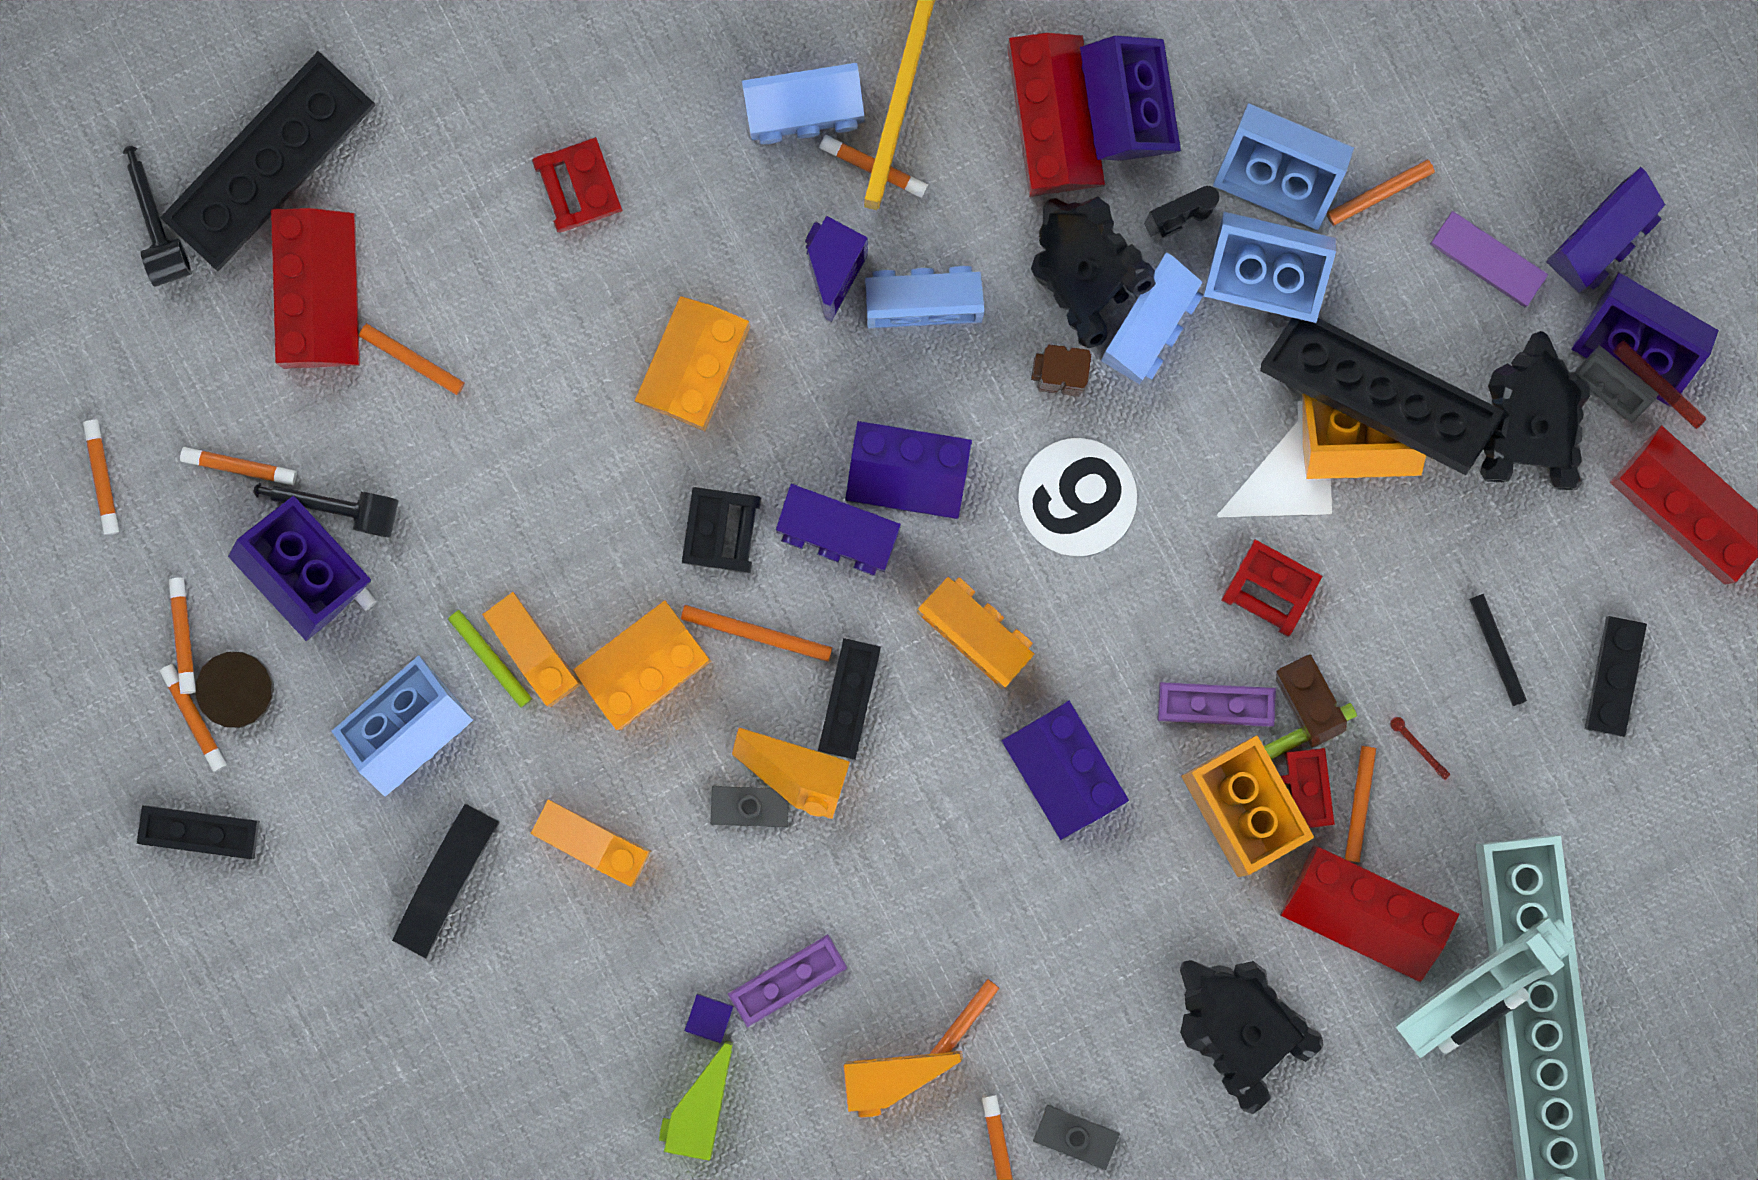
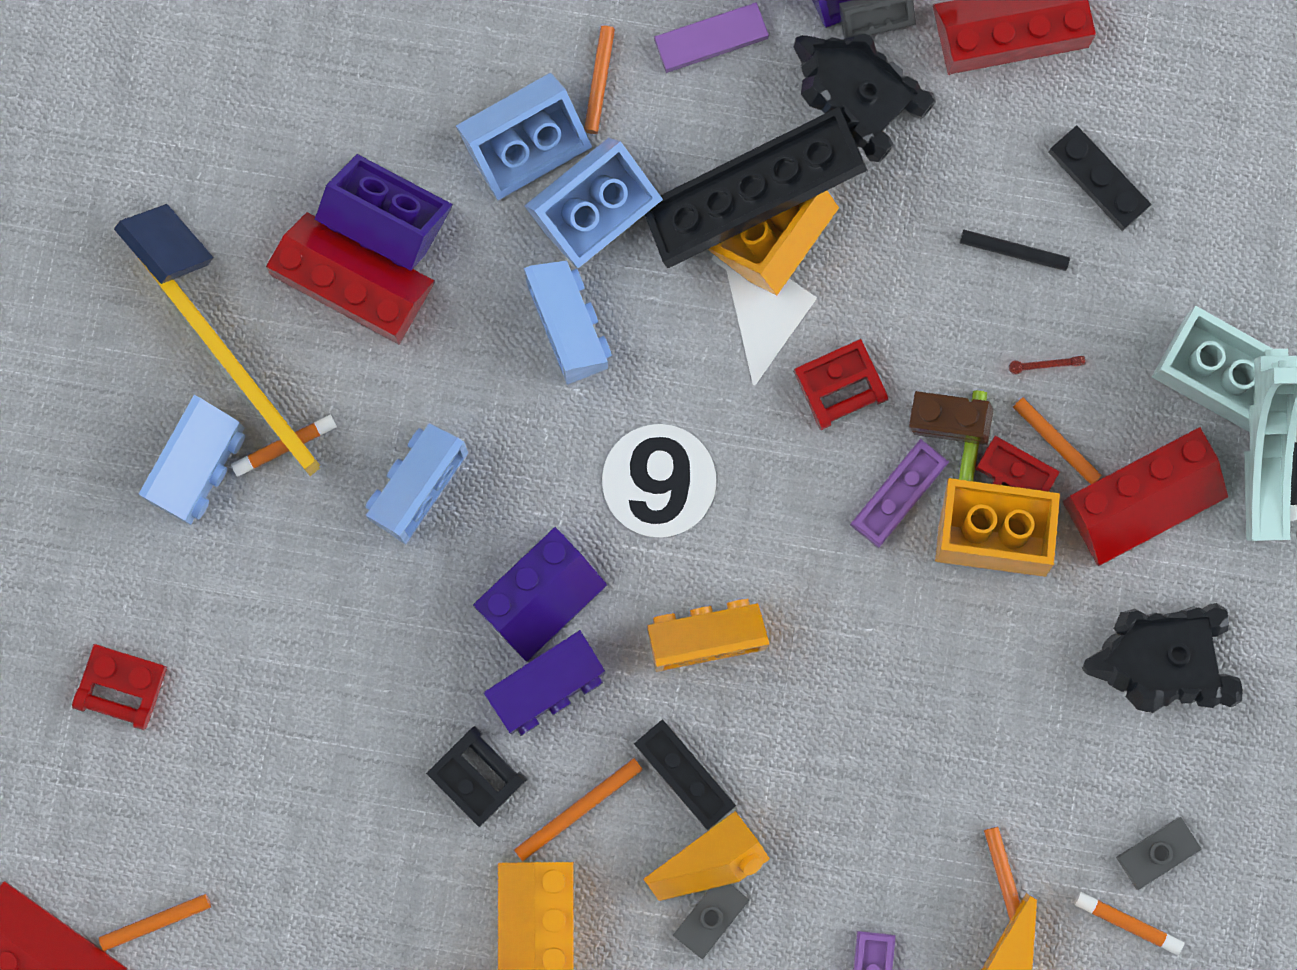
camera: 55 degrees left, 5 degrees down
light orange slope [635,296,750,432] -> none
dark purple slope [805,215,868,322] -> none
dark purple slope [1001,700,1129,840] -> none
black shield [1031,196,1156,348] -> none
reddish brown brick [1031,344,1092,397] -> none
black plate [1144,186,1220,238] -> none

